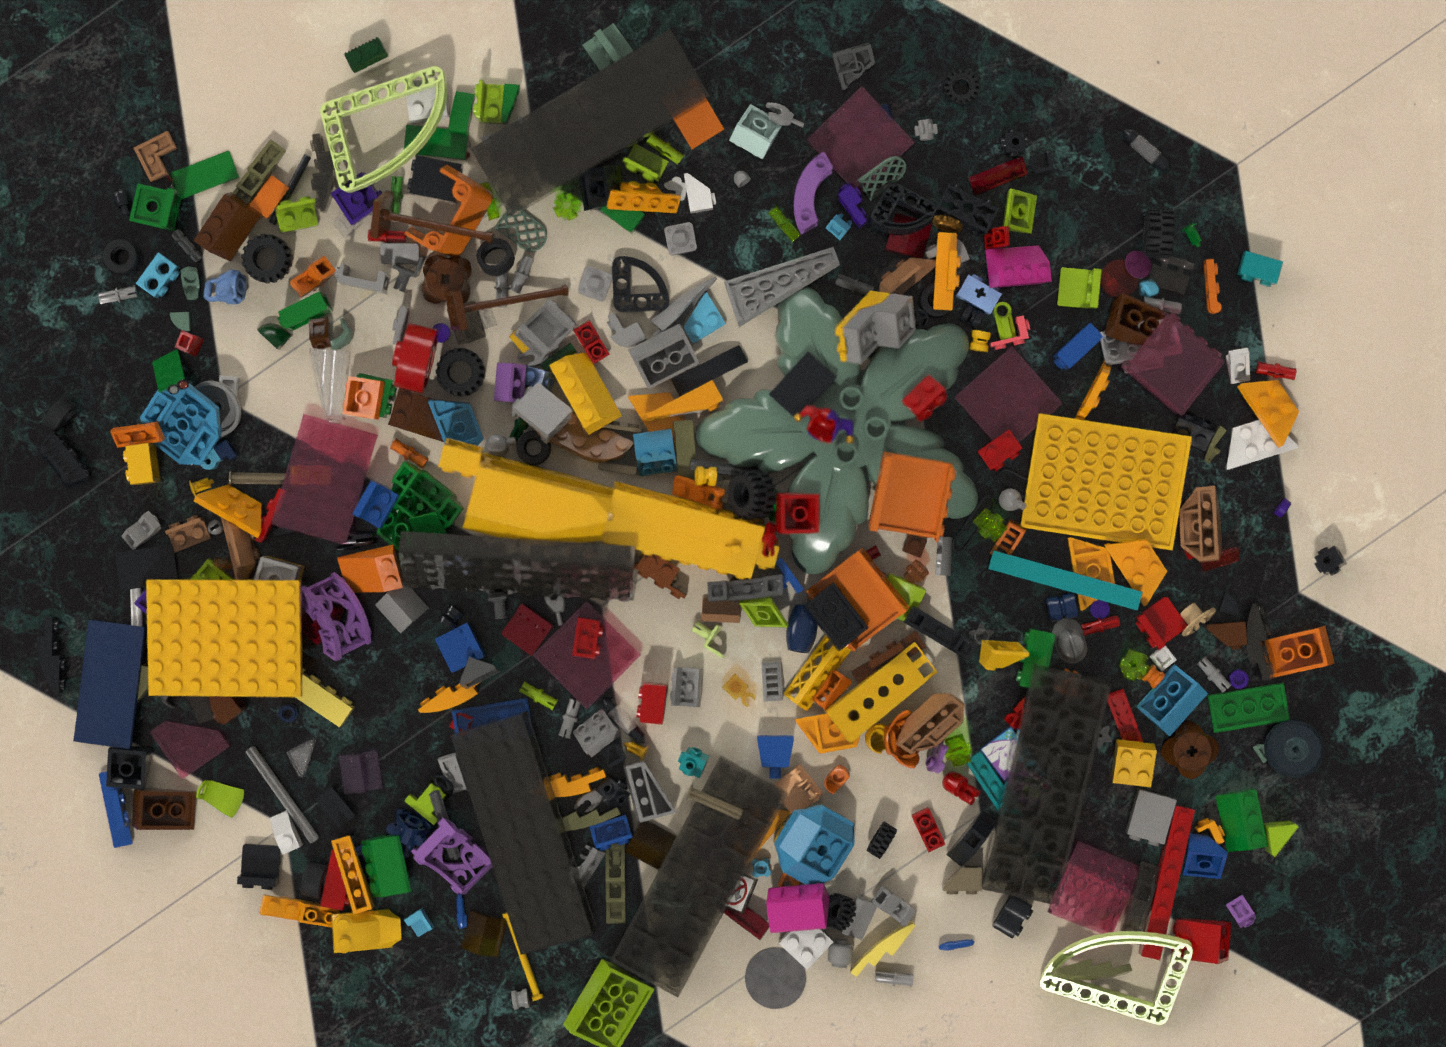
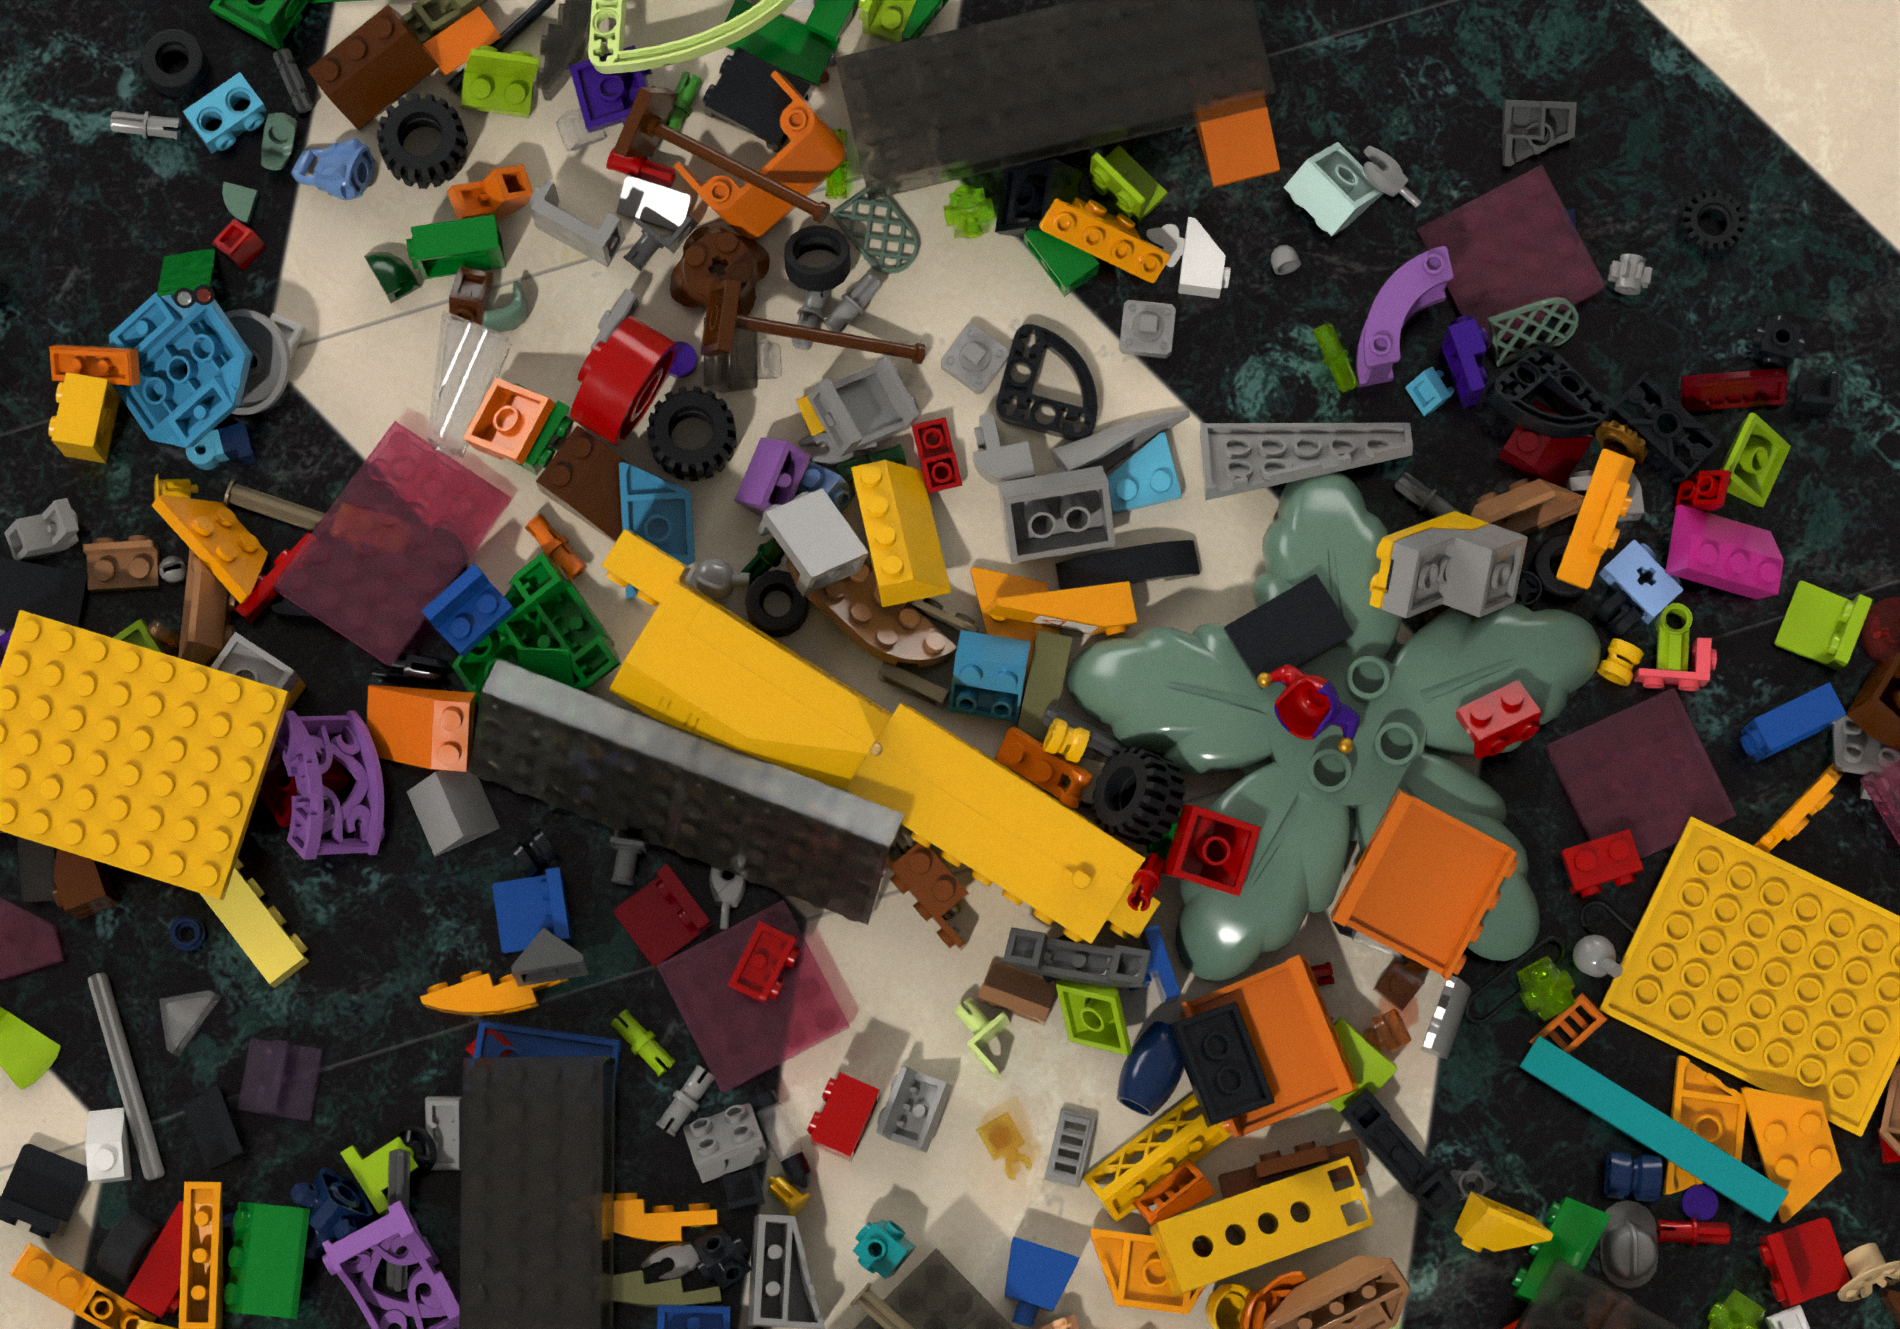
camera: 20 degrees right, 10 degrees down
lime pin [646,133,684,165] -> none

